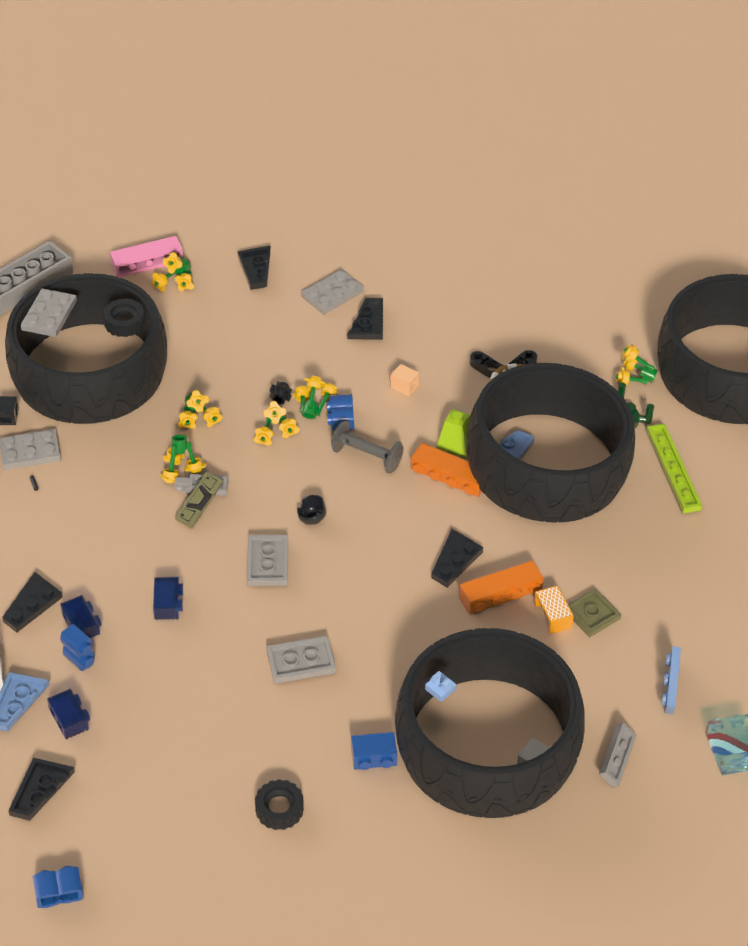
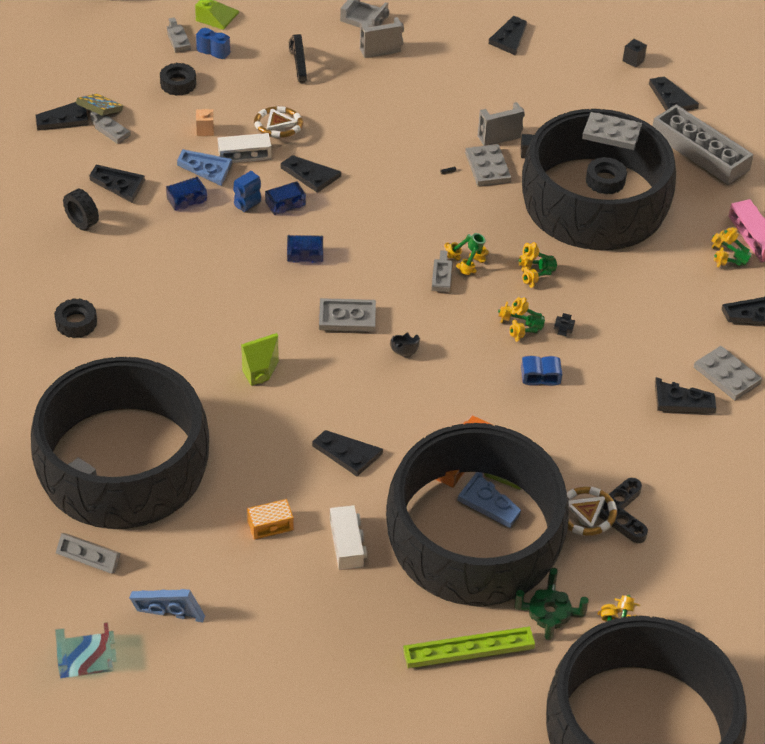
camera: 90 degrees right, 0 degrees up
blue brick [33,866,83,908] -> none
olive tile [175,472,223,529] -> none
light grey plate [266,636,336,684] -> none
plant [293,375,339,419] -> none
dark grey hose [331,421,403,473] -> none
light nougat brick [390,364,419,396] -> none
light blue tile [425,671,457,702] -> none
orange brick [459,560,543,614] -> none
olive tile [568,589,621,638] -> none
none -> black tyre [63,188,99,230]
none -> lime slope [241,333,279,386]
none -> white brick [330,505,367,570]

